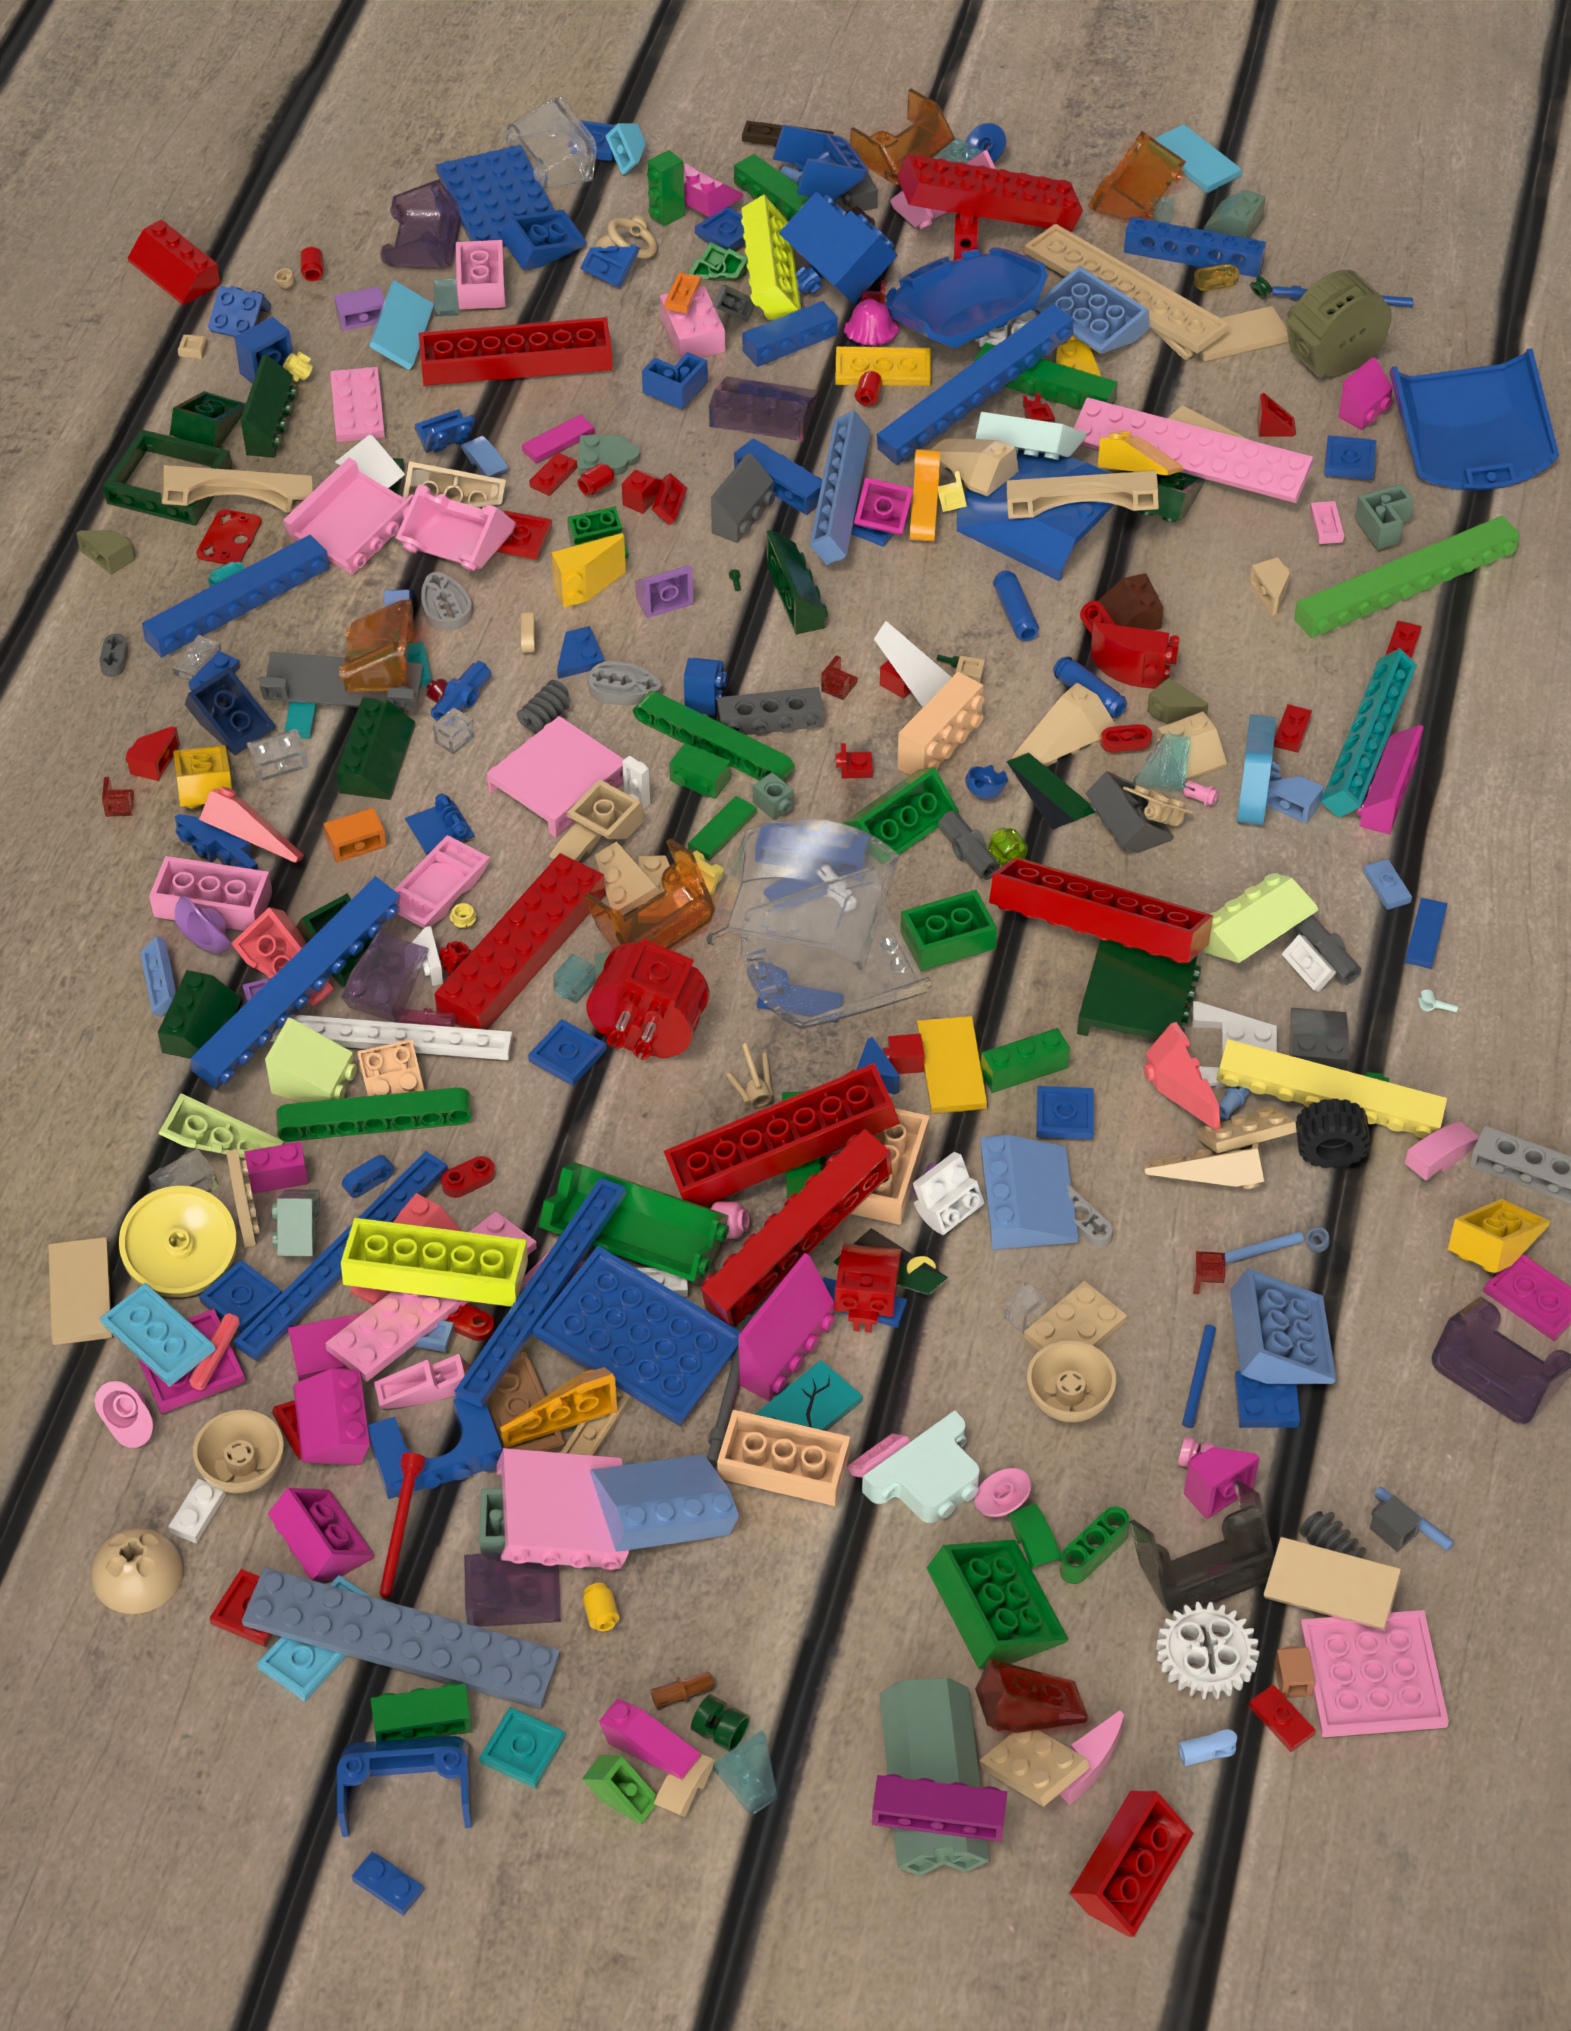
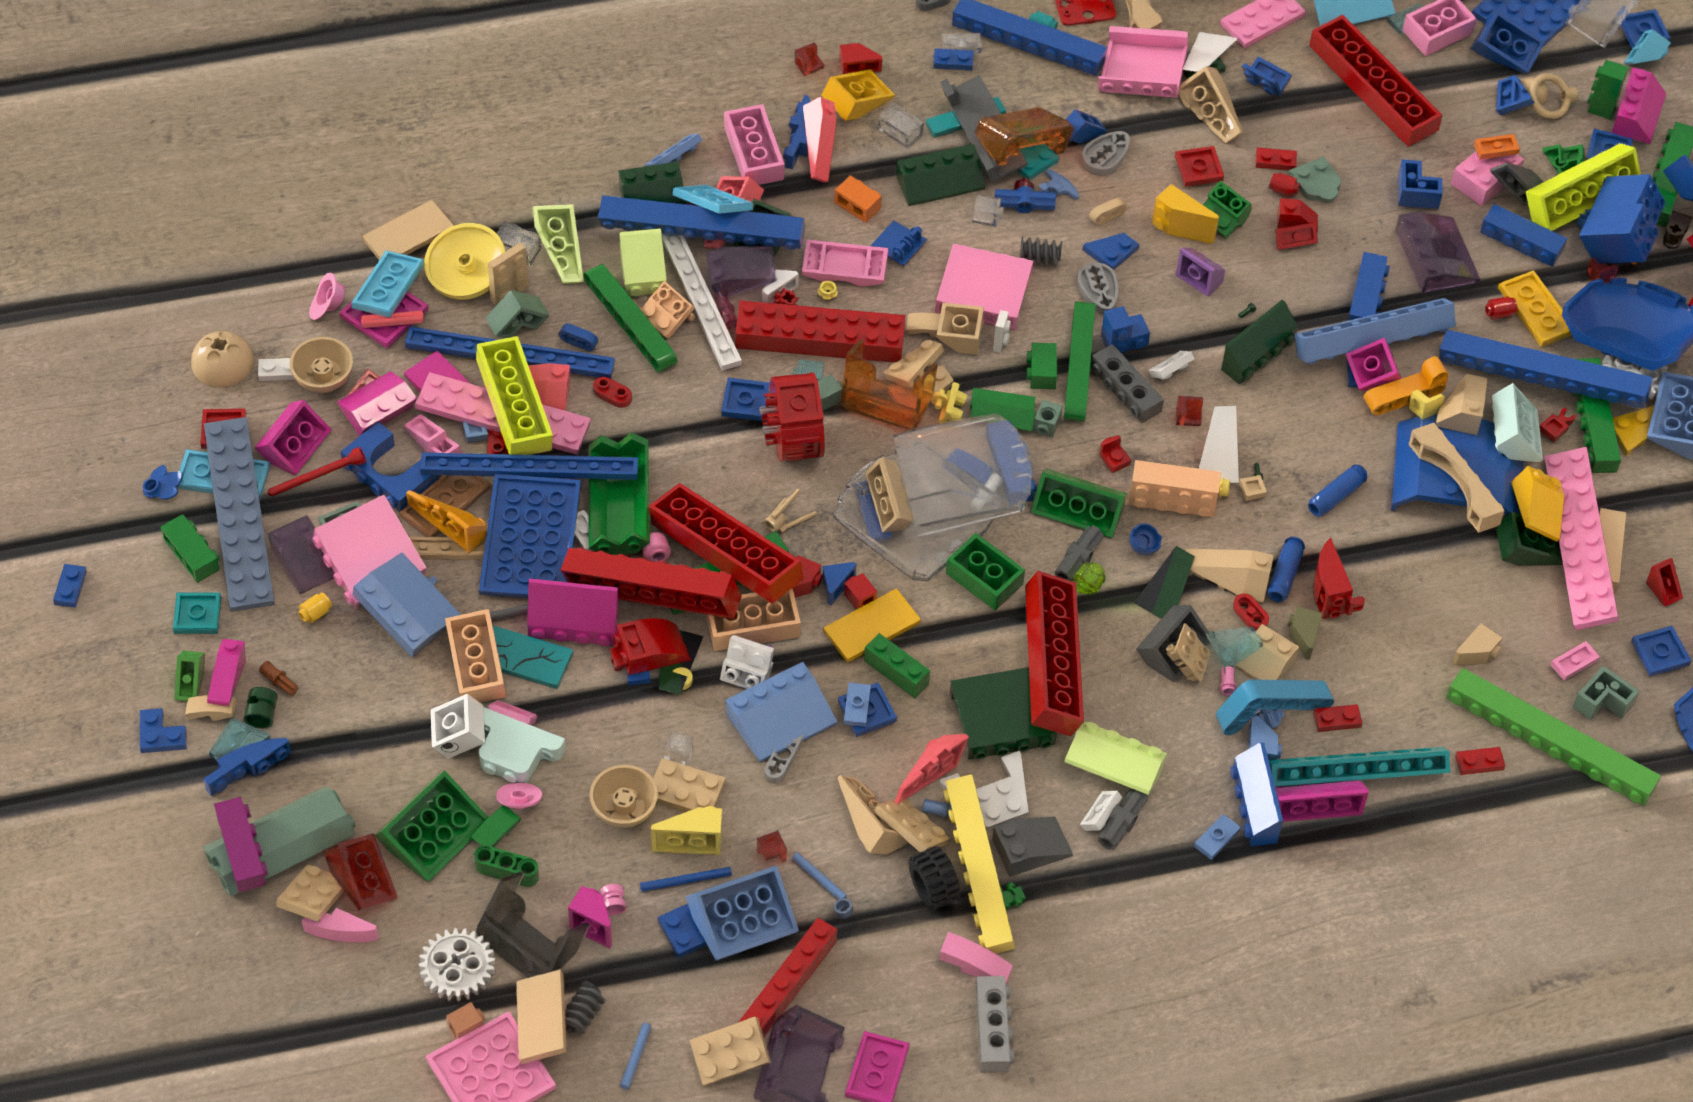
camera: 60 degrees right, 5 degrees up
medium lavender hat [175,896,231,954] -> none
dark blue slope [184,667,276,756] -> none
blue plate [199,1260,282,1334] -> none
dark pink brick [244,1142,308,1194] -> none
blue windscreen [337,1736,472,1837] -> none
bright pink windscreen [395,485,516,571] -> none
medium blue slope [461,436,508,478] -> none
dark pink tile [522,414,595,464] -> none
dark grey slope [711,453,776,543] -> none
dark pink hair [844,298,899,347] -> none
red slope [1069,1791,1194,1937] -> none
red plate [1080,601,1117,634] -> none
copper slope [1098,573,1164,630] -> none
light blue bar [1178,1729,1237,1766] -> none
red plate [1249,1684,1316,1752] -> none
dark grey brick [1370,1495,1422,1552] -> none
blue tile [1405,897,1448,969] -> none
light aqua hand [1418,990,1458,1012] -> none
yellow slope [1448,1198,1550,1273] -> none
none -> blue plate [140,708,187,753]
none -> blue plate [143,465,183,500]
none -> blue slope [203,738,291,796]
none -> white brick [431,694,485,759]
none -> light yellow slope [651,806,722,855]
none -> medium azure tile [673,184,753,213]
none -> tan plate [690,1017,771,1086]
none -> red brick [739,918,837,1038]
none -> medium blue plate [844,683,871,727]
none -> tan slope [865,457,913,533]
none -> green tile [970,401,1036,432]
none -> medium blue piece [1038,169,1079,199]
none -> white plate [1149,351,1194,380]
none -> slope [1230,743,1283,846]

